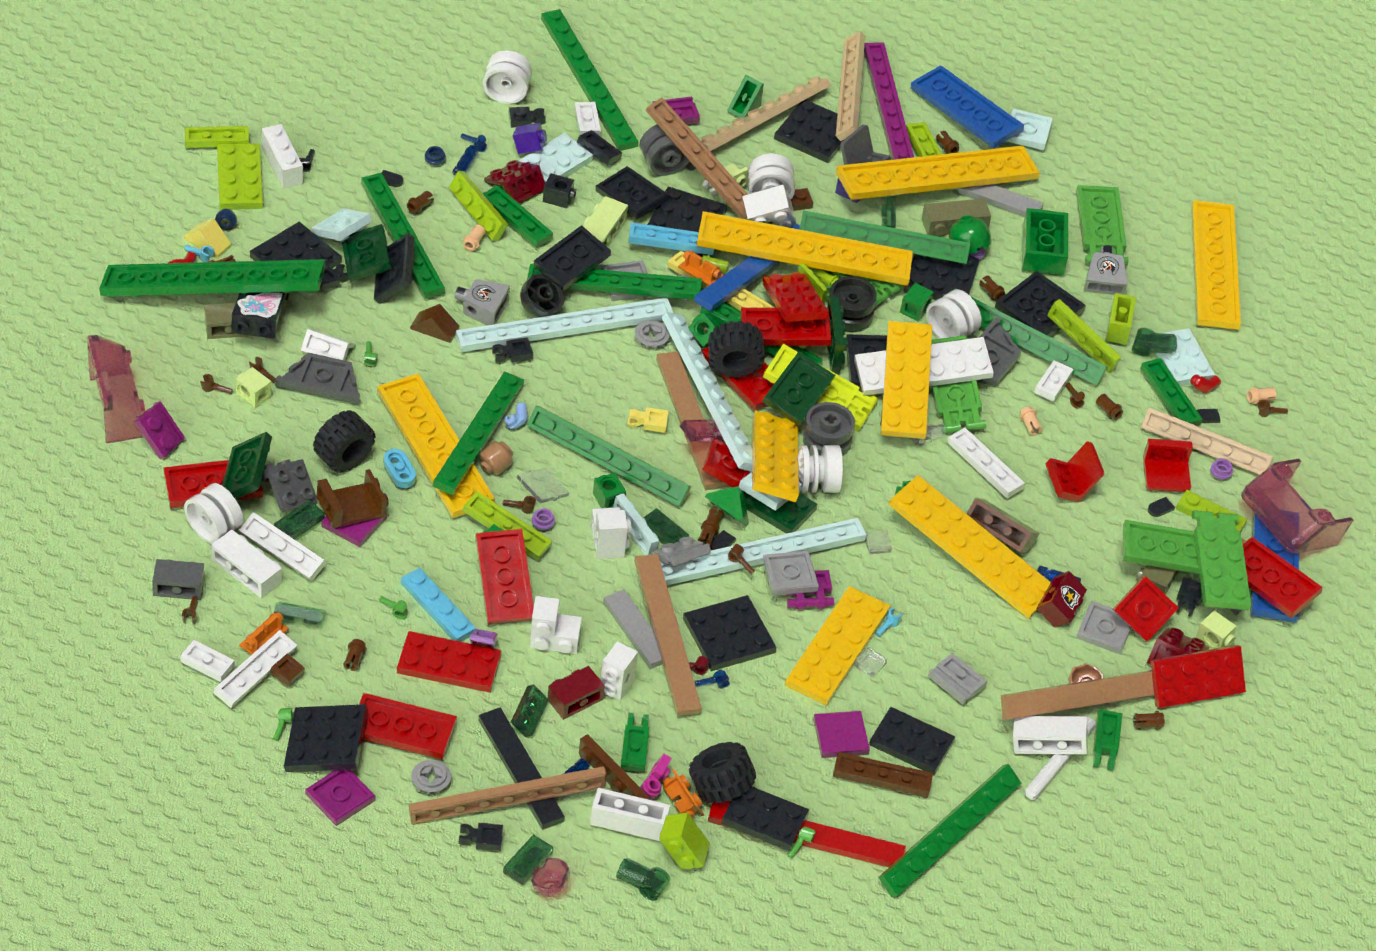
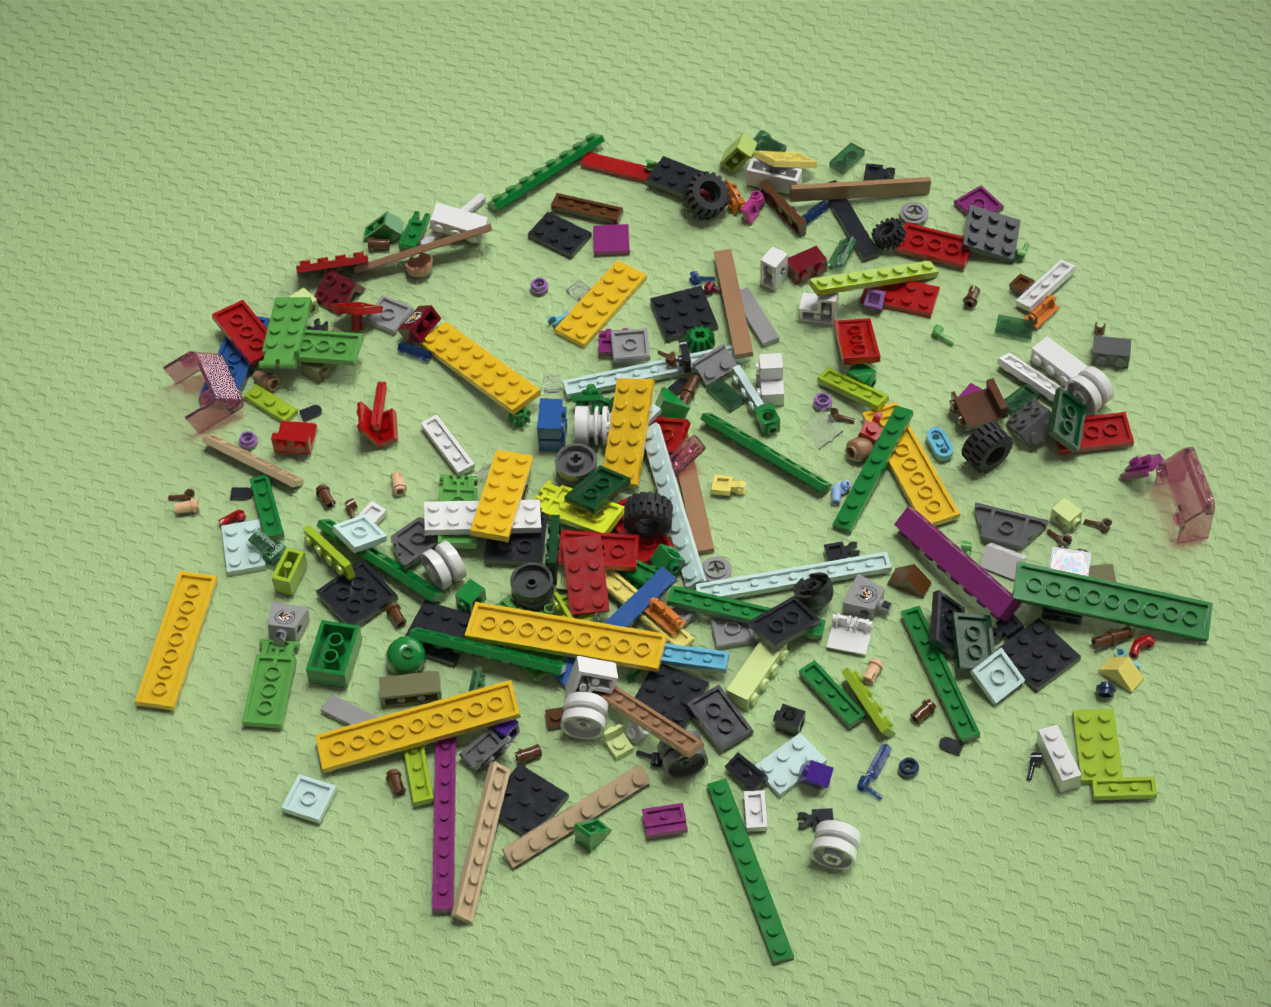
camera: 165 degrees left, 5 degrees up
white plate [180,640,235,682] -> none
medium azure plate [401,568,476,642] -> none
dark red bracket [484,160,545,203] -> none
clear pink hair [531,858,570,897] -> none
green hinge [621,712,650,772] -> none
blue plate [911,65,1024,149] -> none
light grey plate [928,653,987,705] -> none
brick [966,498,1040,553] -> none
none -> light aqua plate [332,514,387,553]
none -> green slope [363,211,404,243]
none -> red axle [370,381,387,431]
none -> reddish brown pin [515,744,542,764]
none -> medium lavender plate [530,277,548,294]
none -> blue piece [537,398,568,452]
none -> green hips [571,384,610,414]
none -> black plate [678,339,691,373]
none -> green gear [684,325,716,353]
none -> light yellow tile [754,151,818,168]
none -> lime plate [808,261,939,296]
none -> white hinge [827,613,874,655]
none -> plate [858,411,883,445]
none -> black tyre [871,217,907,250]
none -> magenta brick [894,506,1021,621]

